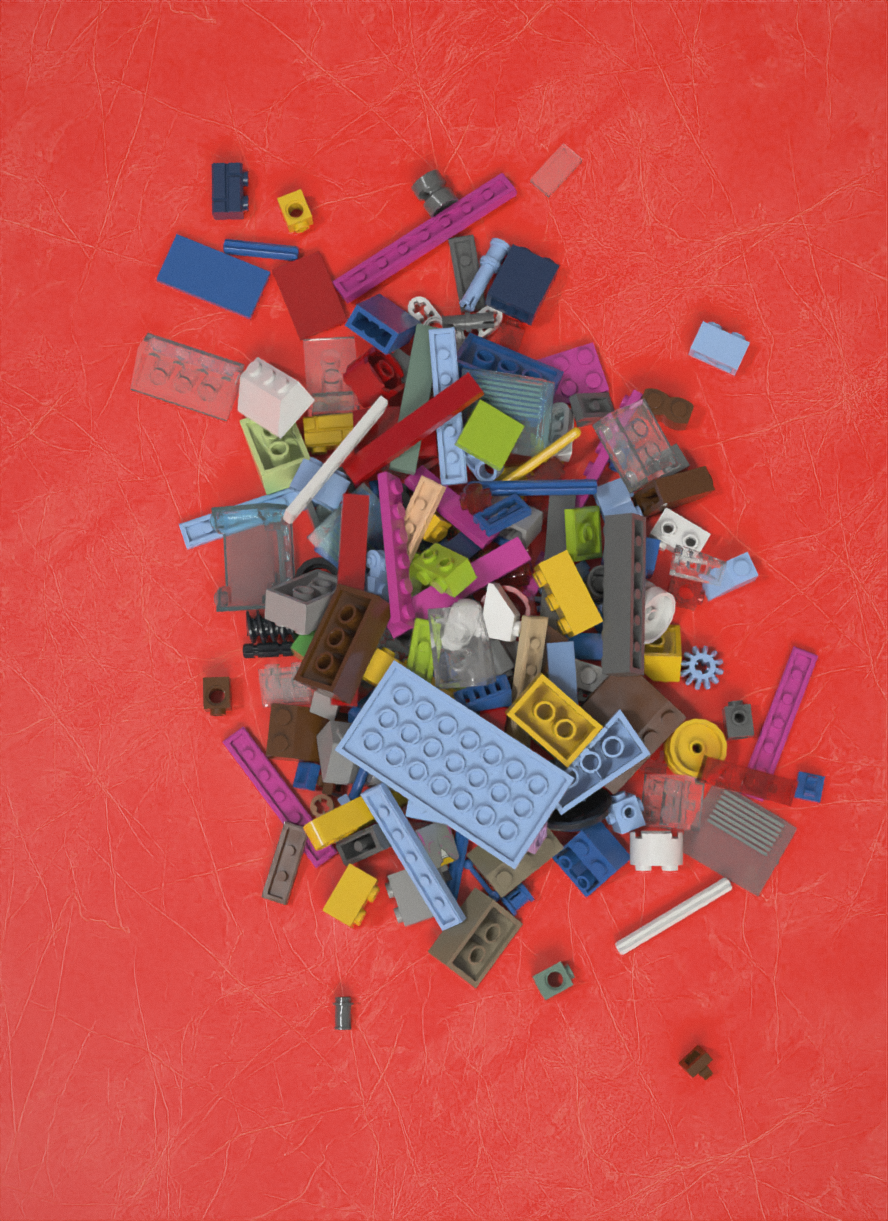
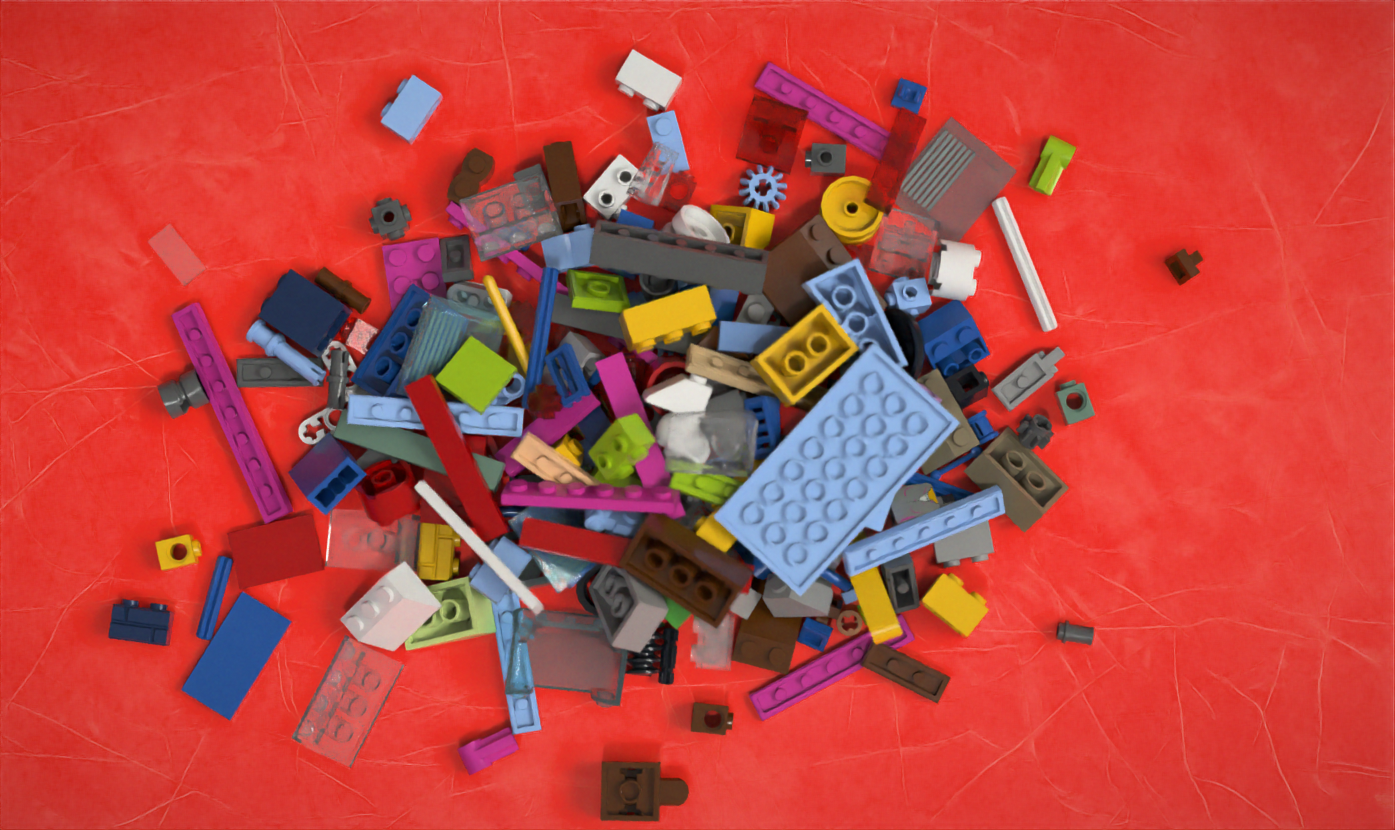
camera: 75 degrees left, 5 degrees up
none -> reddish brown pin [314,267,372,314]
none -> dark grey brick [369,197,412,241]
none -> dark pink piece [457,727,519,776]
none -> reddish brown brick [601,761,689,822]
none -> white brick [615,49,682,112]
none -> clear red slope [735,94,809,175]
none -> black brick [944,364,990,412]
none -> light grey hinge [991,346,1065,412]
none -> dark grey gear [1016,414,1054,449]
none -> lime piece [1028,135,1077,196]

